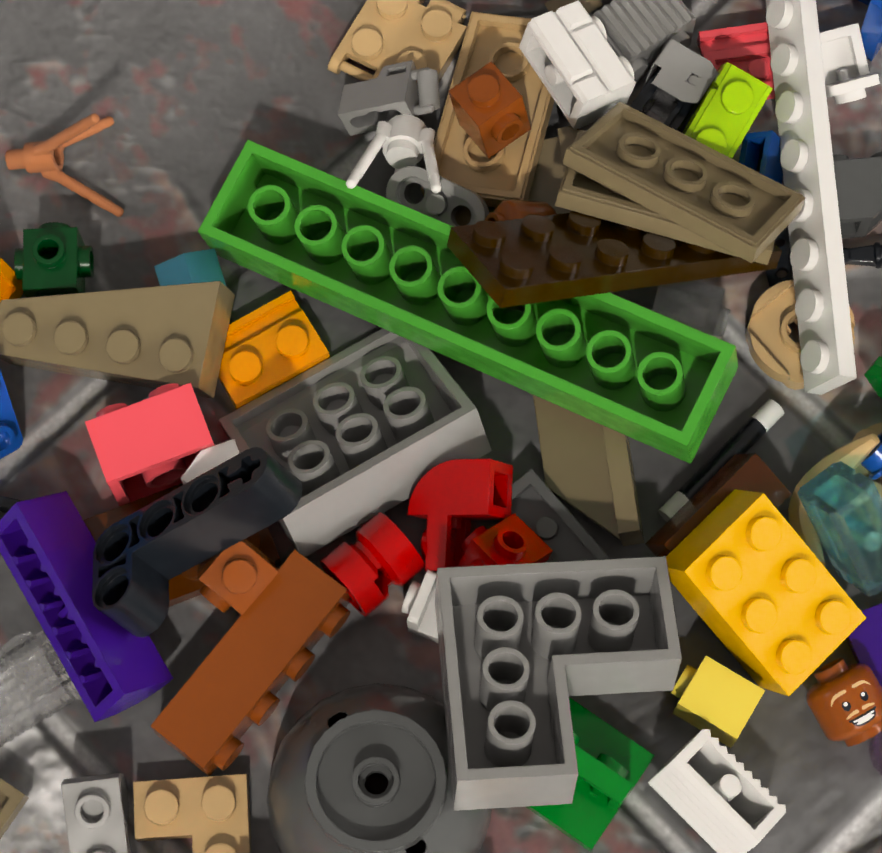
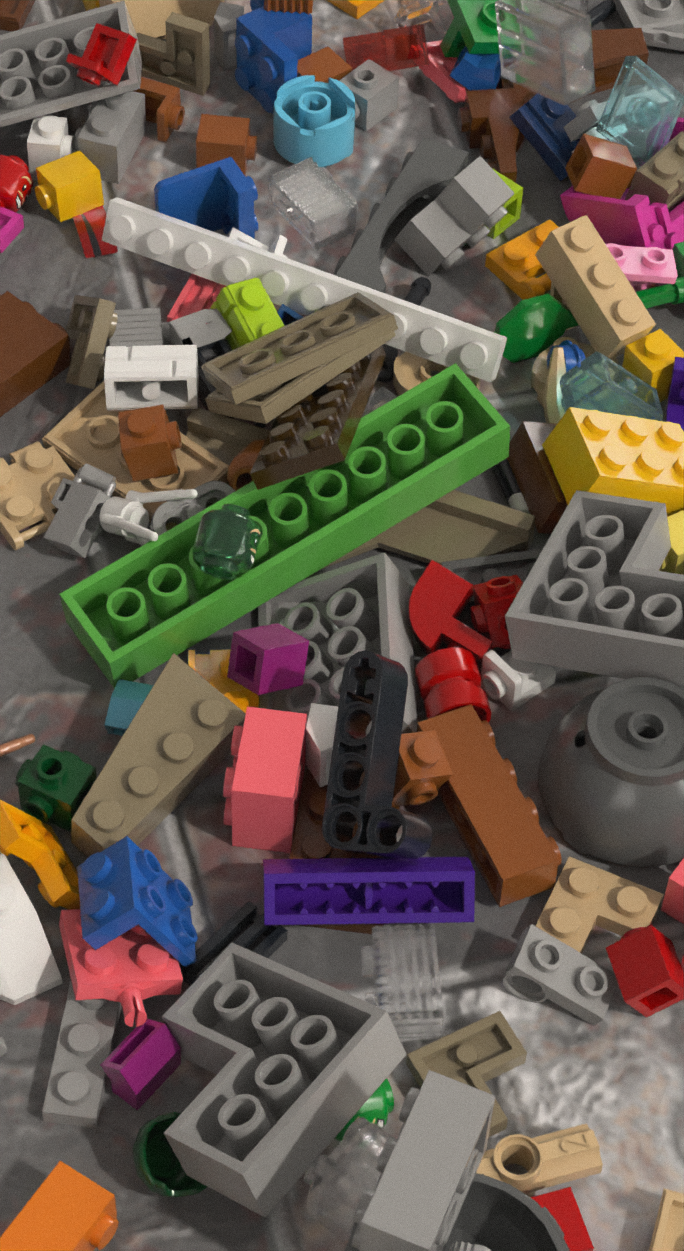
camera: 65 degrees left, 20 degrees down
none -> clear green head [192,504,261,580]
none -> magenta brick [227,623,309,695]

